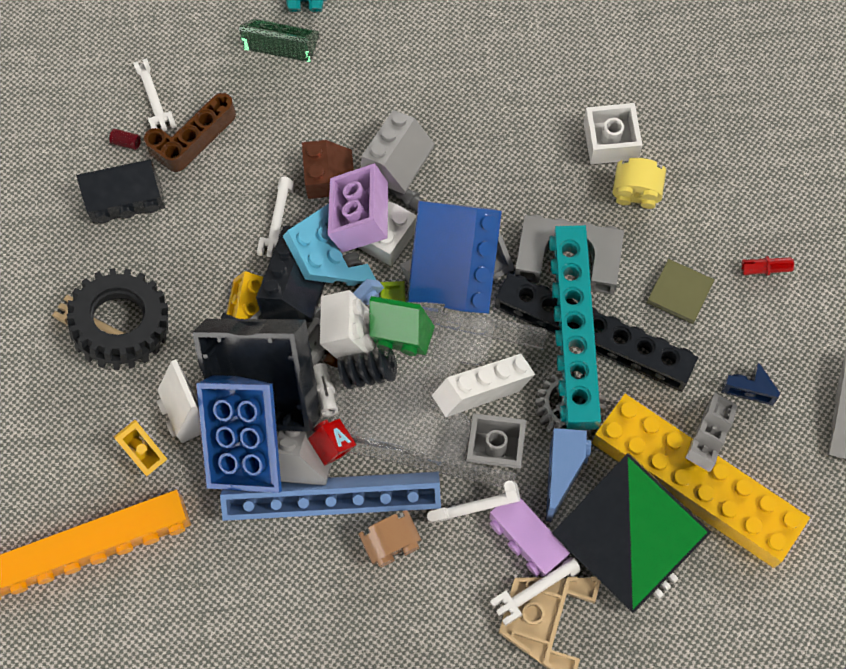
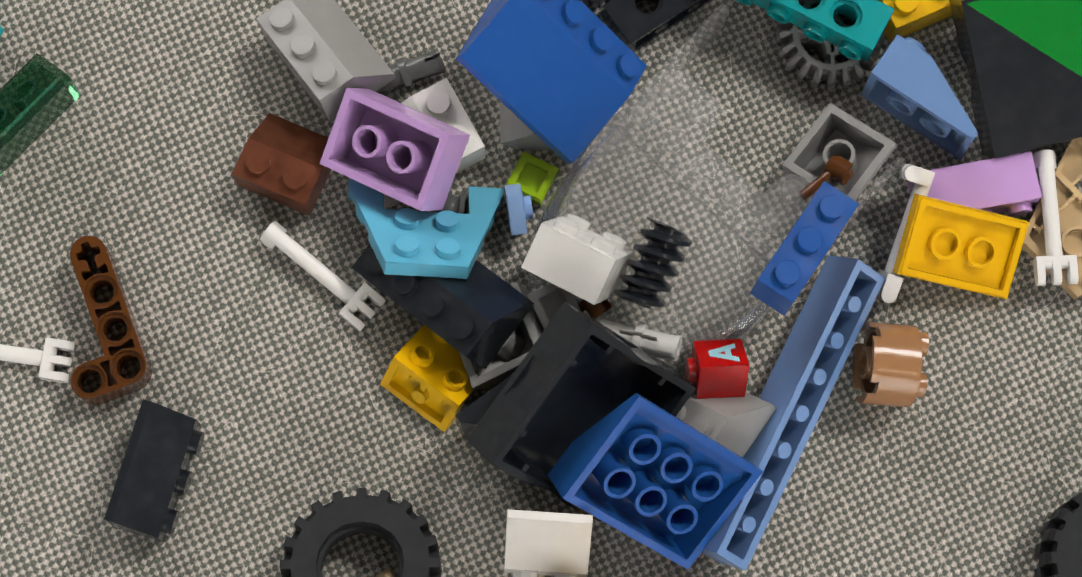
camera: 65 degrees left, 10 degrees up
dark red piece [109,128,141,150] -> none
slope [369,296,435,356] -> none
white brick [432,354,535,417] -> none
none -> blue brick [750,181,859,316]
none -> reddish brown hand [799,155,854,200]
none -> yellow tile [893,193,1029,300]

